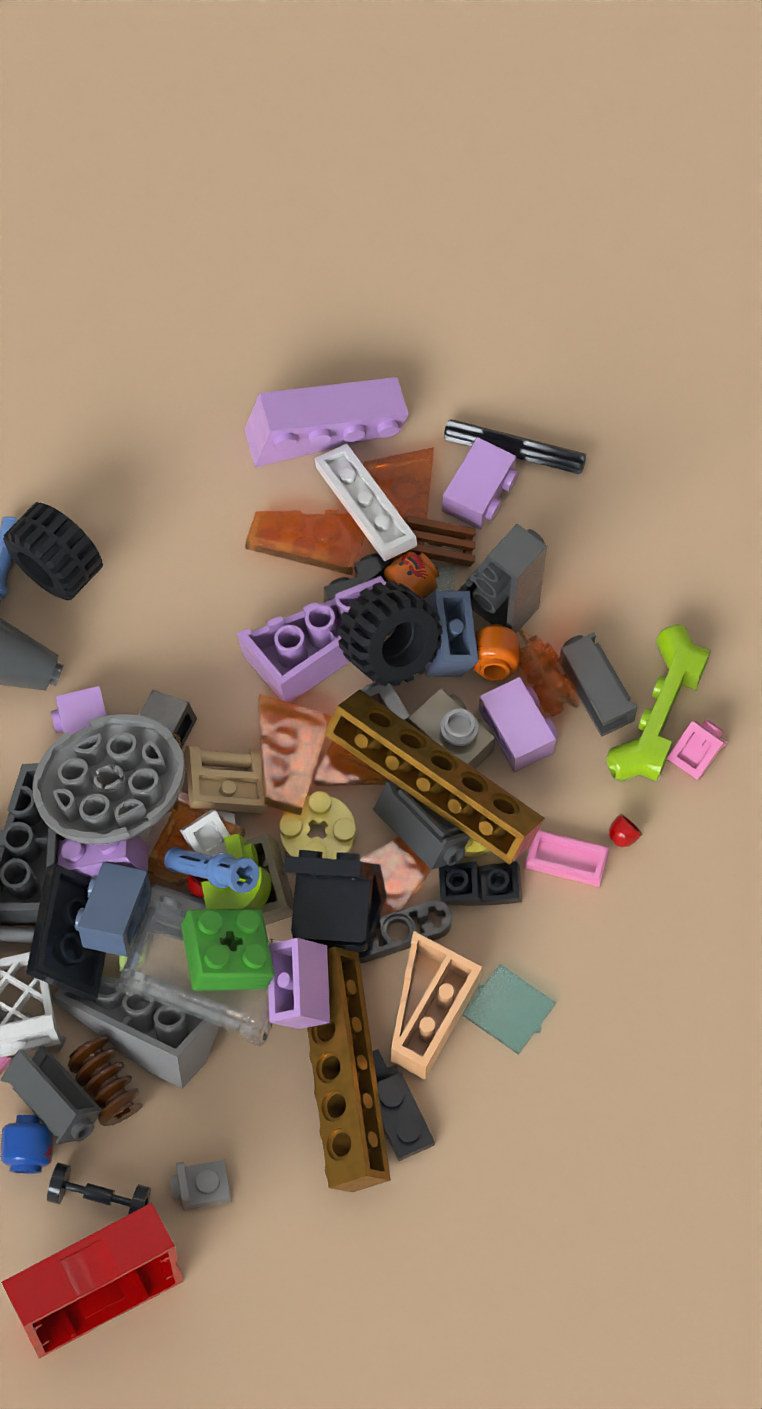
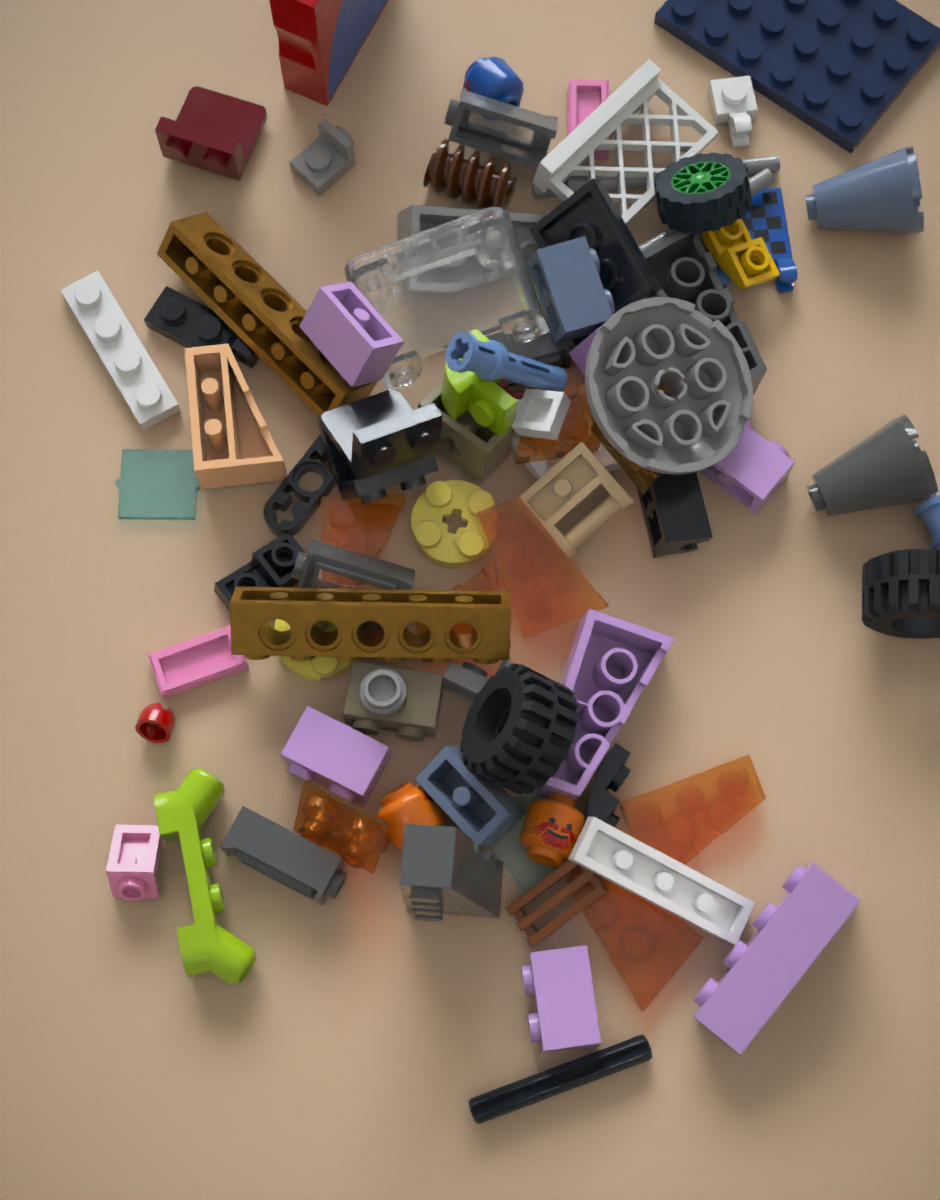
camera: 145 degrees right, 5 degrees up
black wheel [47,1162,151,1215] -> none
bright green brick [181,908,275,991] -> none
none -> white plate [61,270,181,431]
none -> dark red bracket [155,86,267,181]

